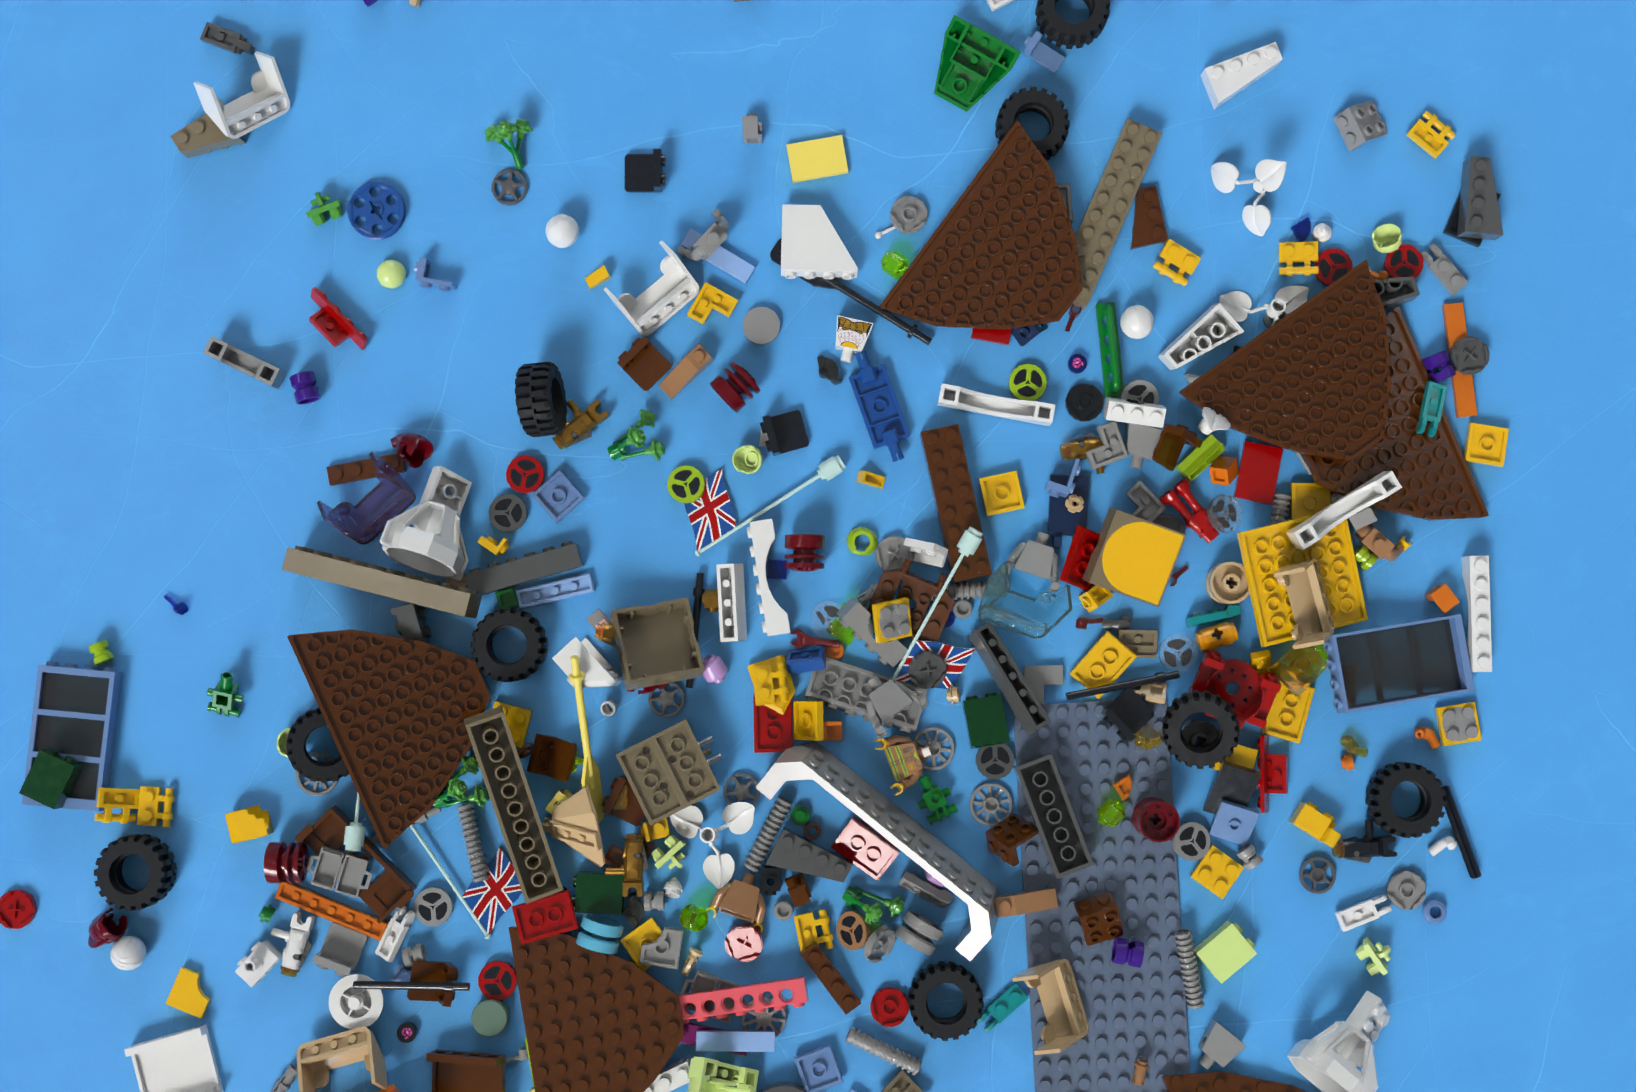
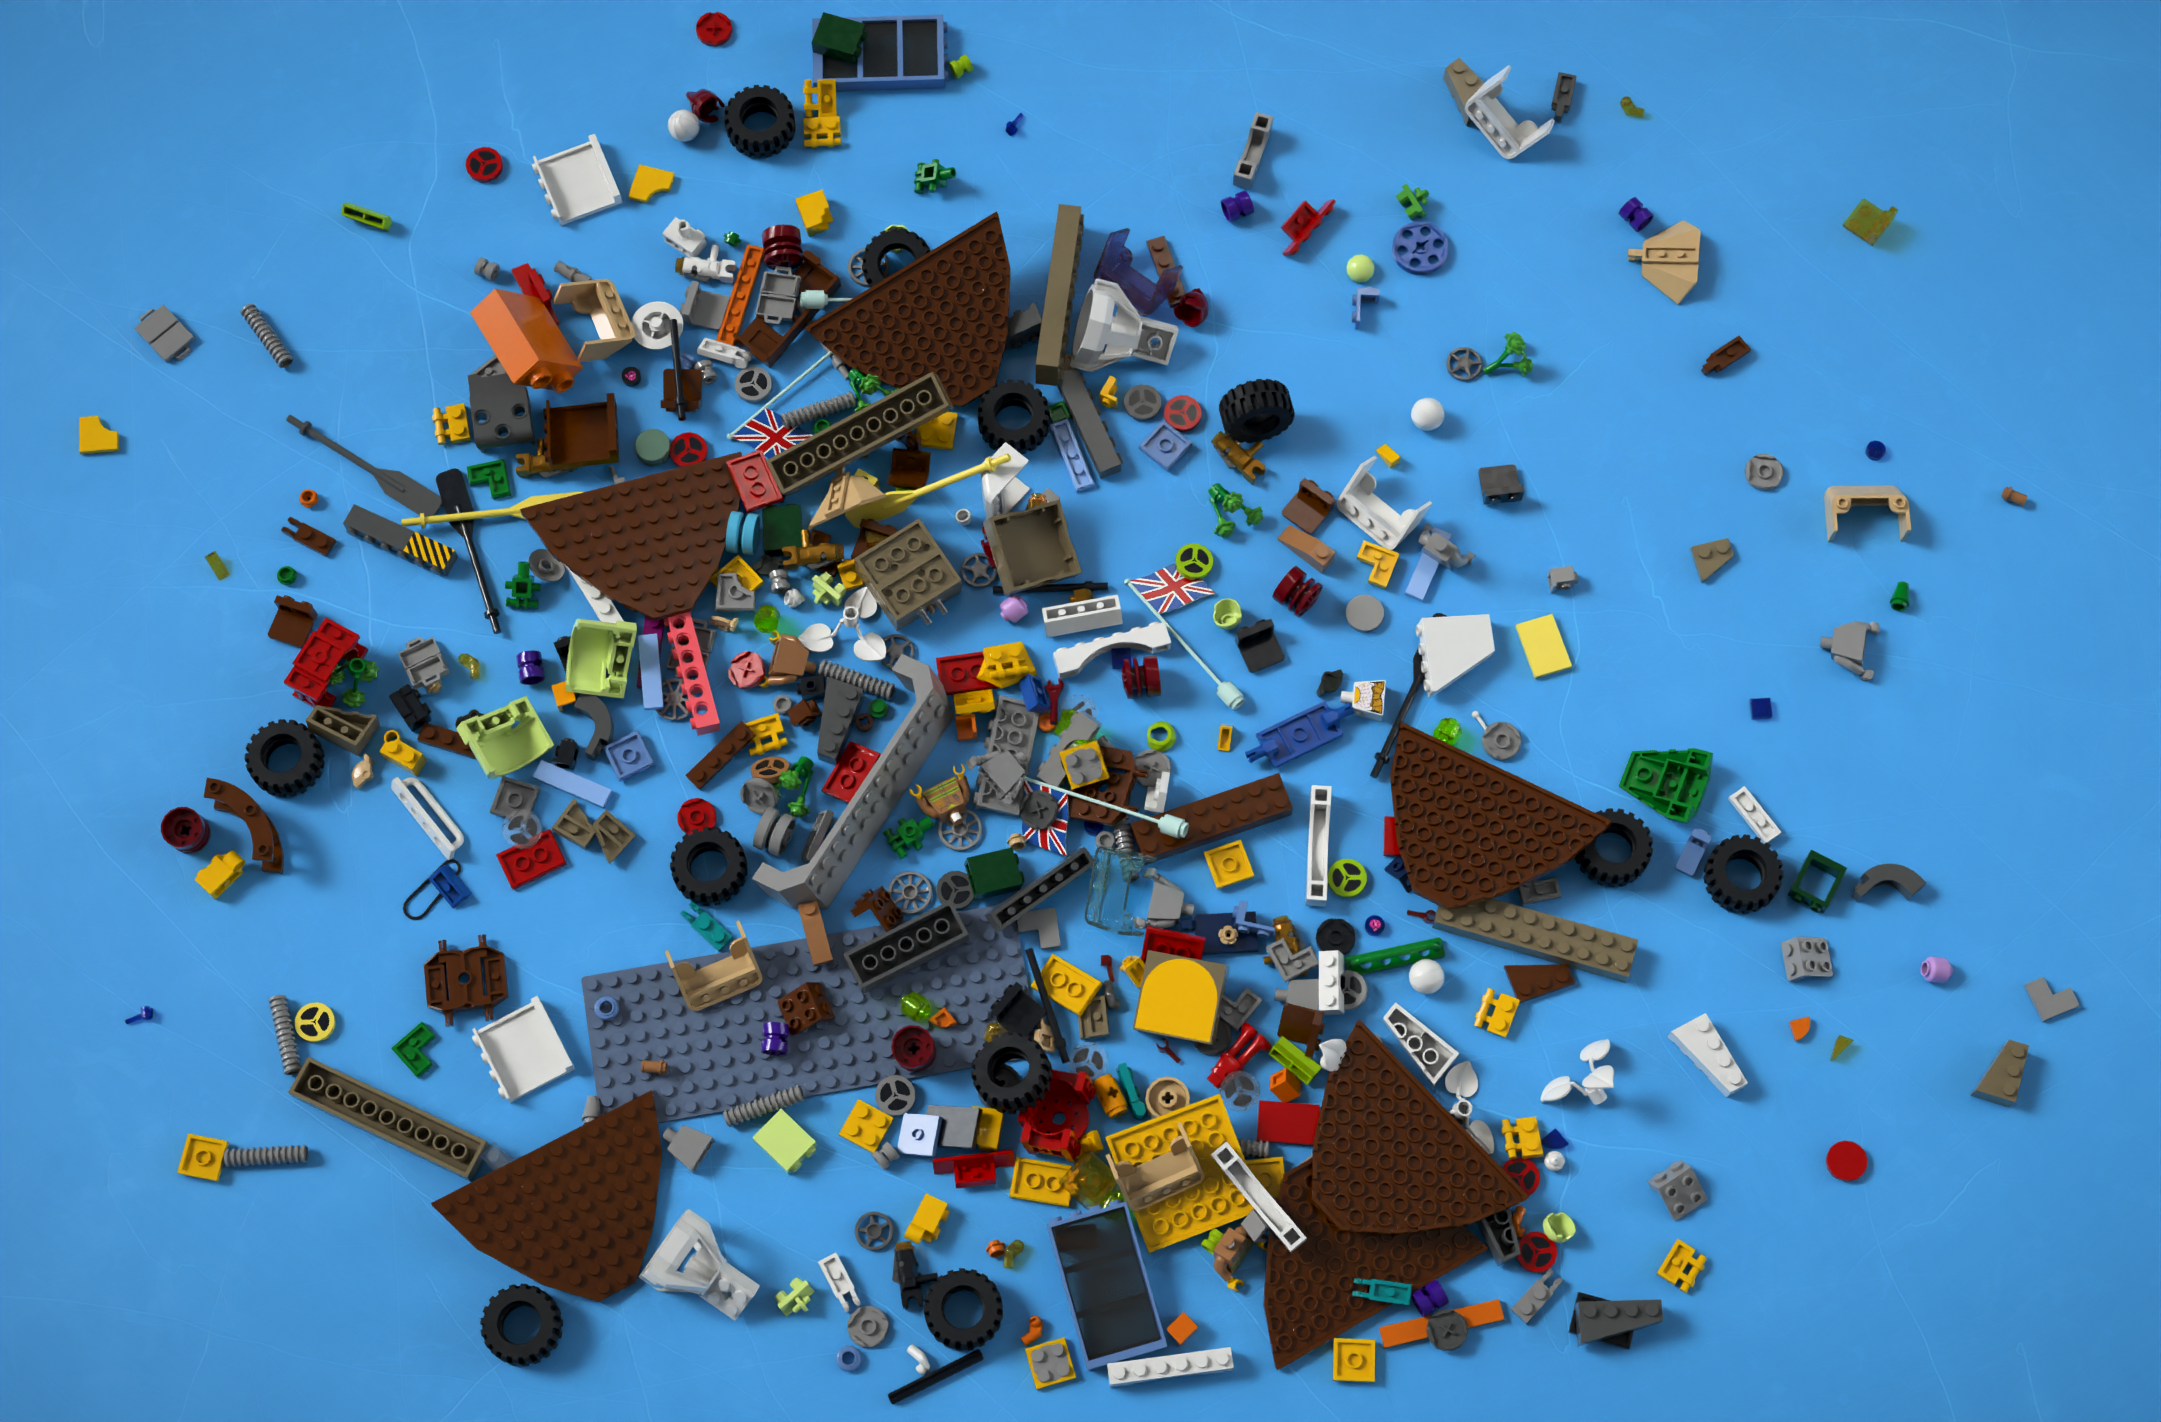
camera: 80 degrees right, 15 degrees down
light grey piece [846,1027,922,1076] -> none
none -> green plate [813,419,832,434]

